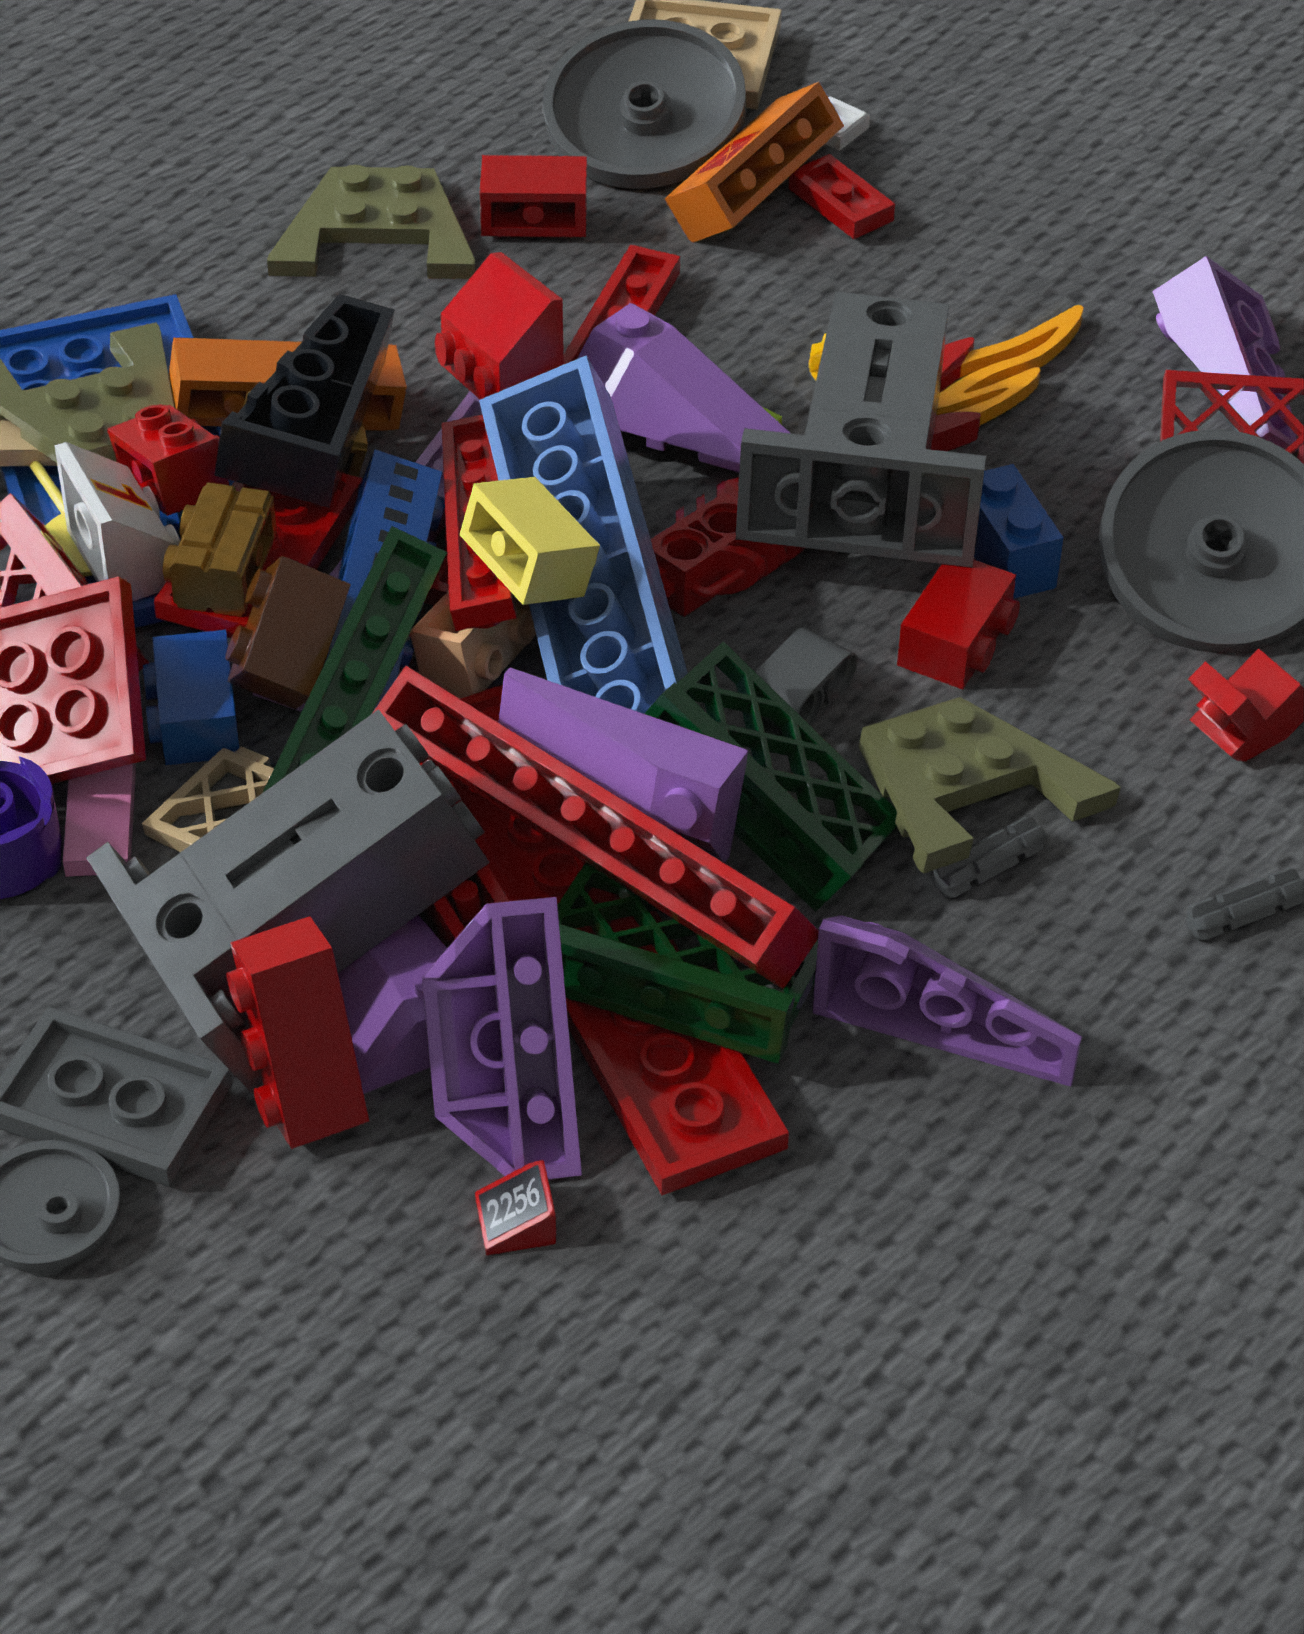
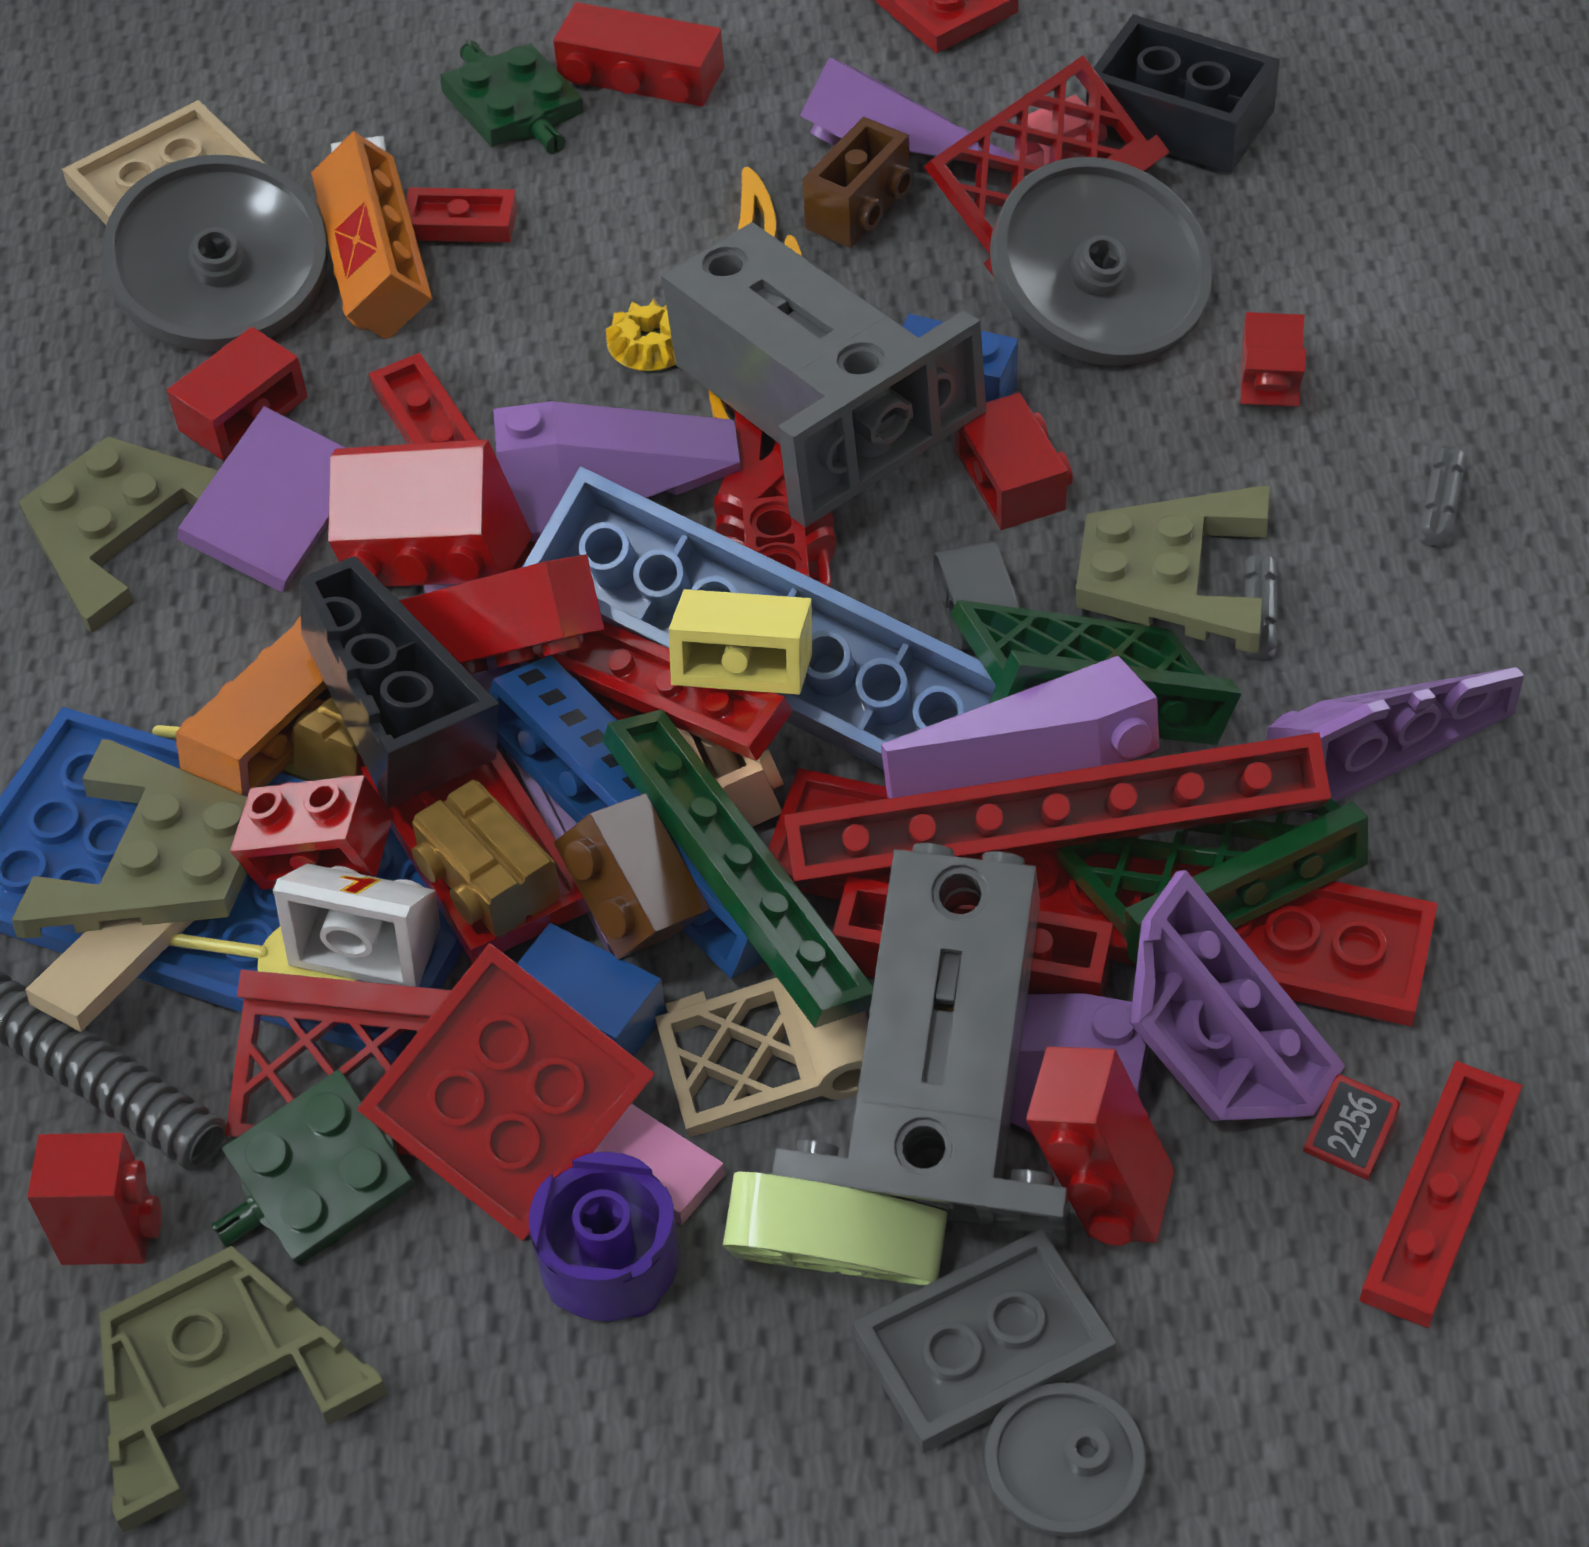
camera: 45 degrees left, 5 degrees up
none -> medium lavender tile [177,407,345,593]
none -> red brick [399,554,604,674]
none -> dark green plate [440,41,583,154]
none -> red brick [553,2,724,107]
none -> yellowish green beam [723,1172,947,1285]
none -> reddish brown brick [803,116,913,248]
none -> red plate [1359,1060,1523,1329]

